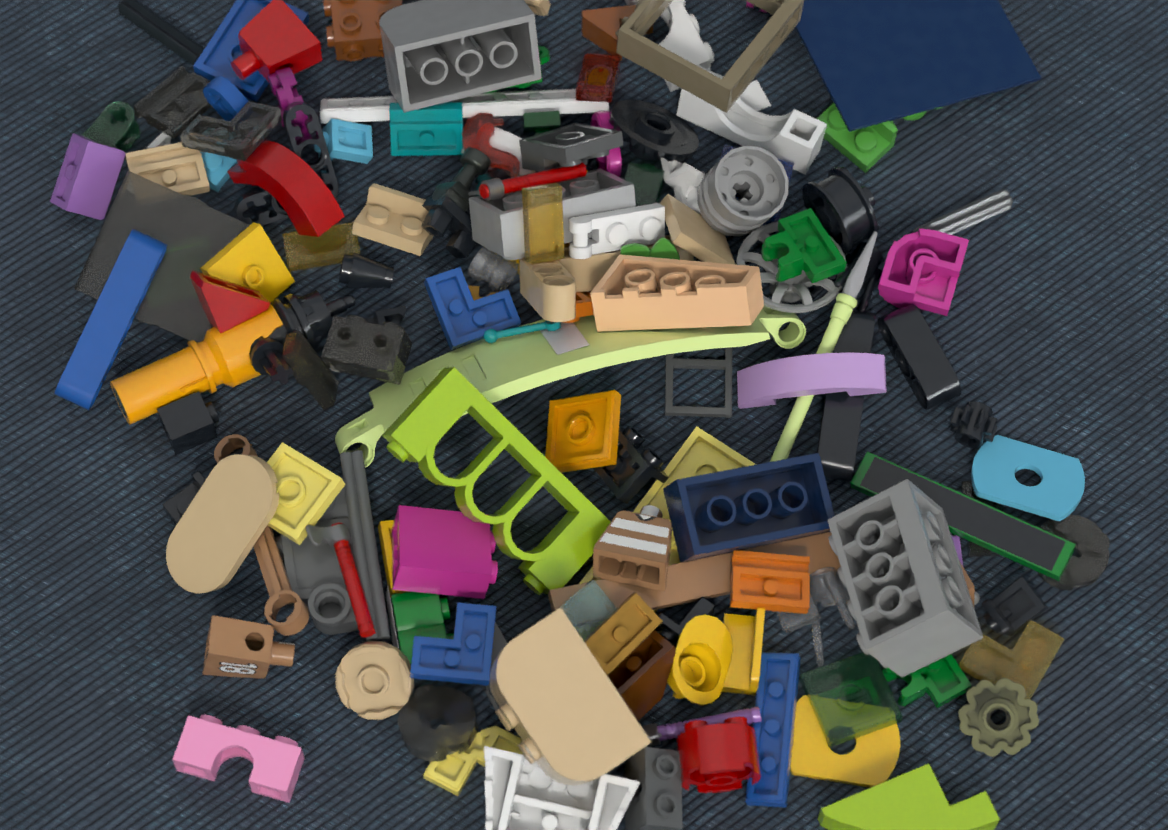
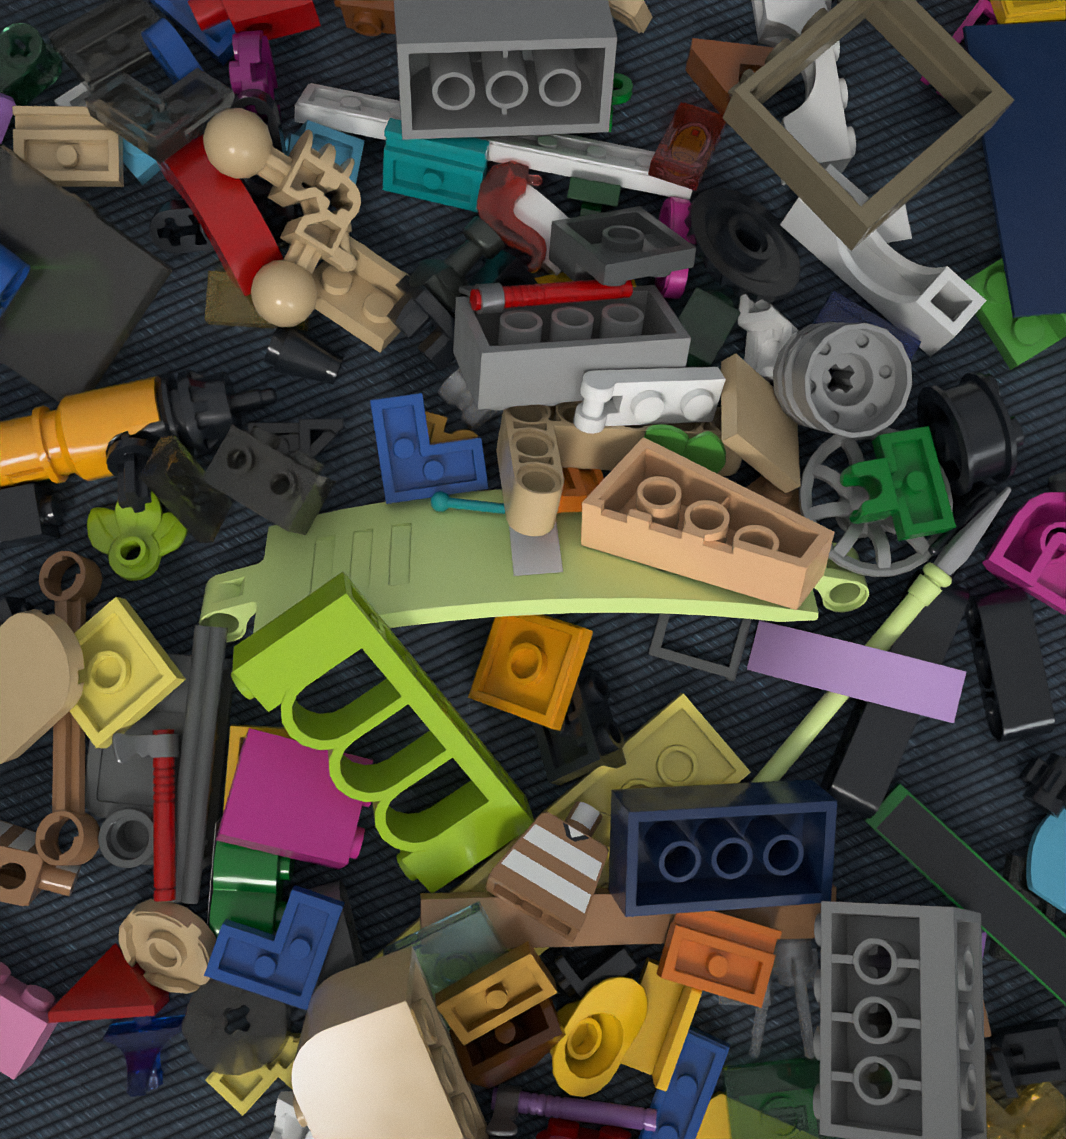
camera: 15 degrees right, 20 degrees up
red slope [190,270,270,334] -> none
yellow plate [200,222,295,303] -> none
clear yellow tile [522,183,565,264] -> none
none -> red slope [48,943,169,1023]
none -> lime plate [87,488,189,581]
none -> clear blue piece [103,1014,187,1097]
none -> tan piece [203,108,361,327]

